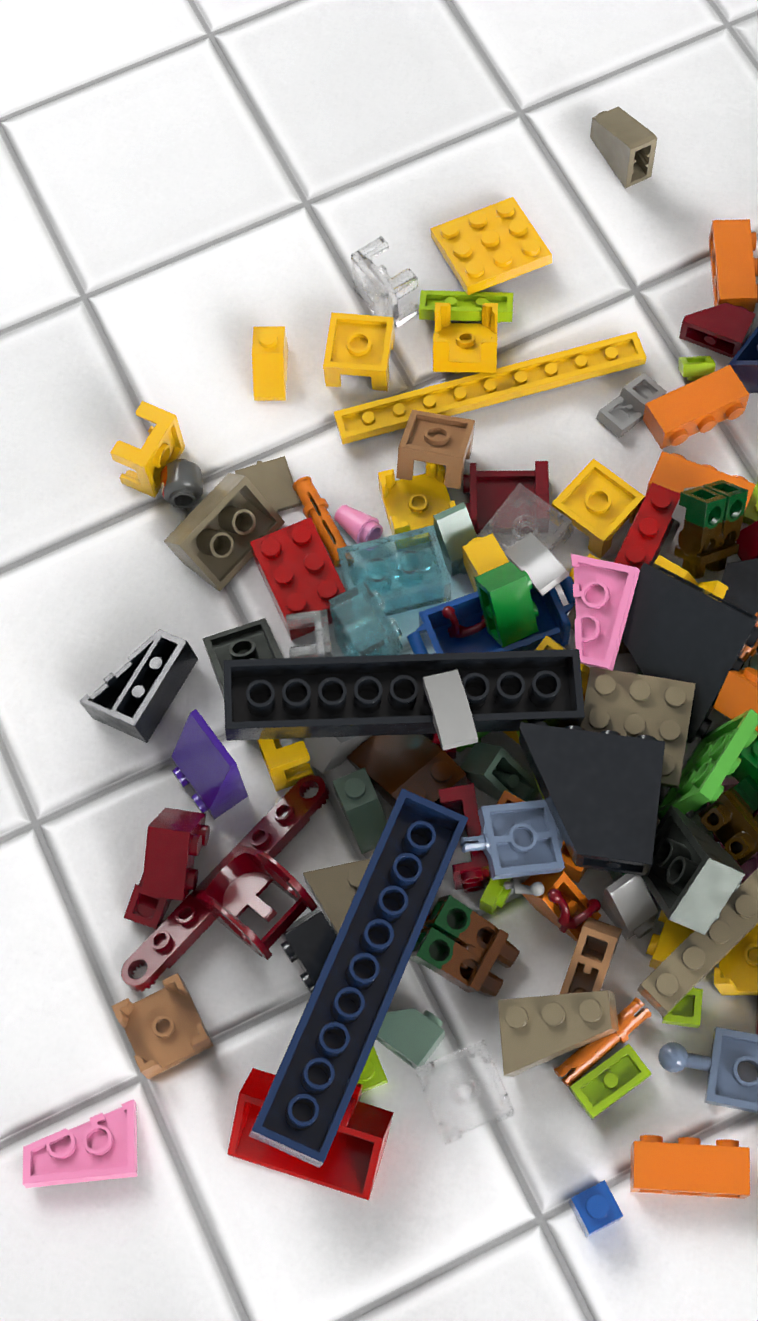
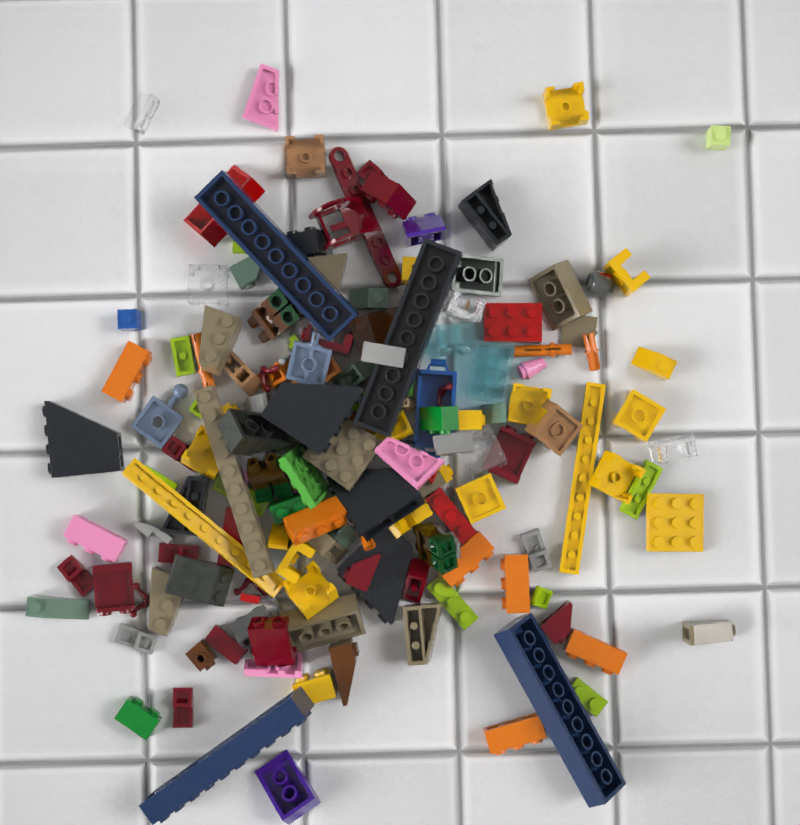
camera: 110 degrees right, 20 degrees up
none -> orange axle [582,332,601,371]

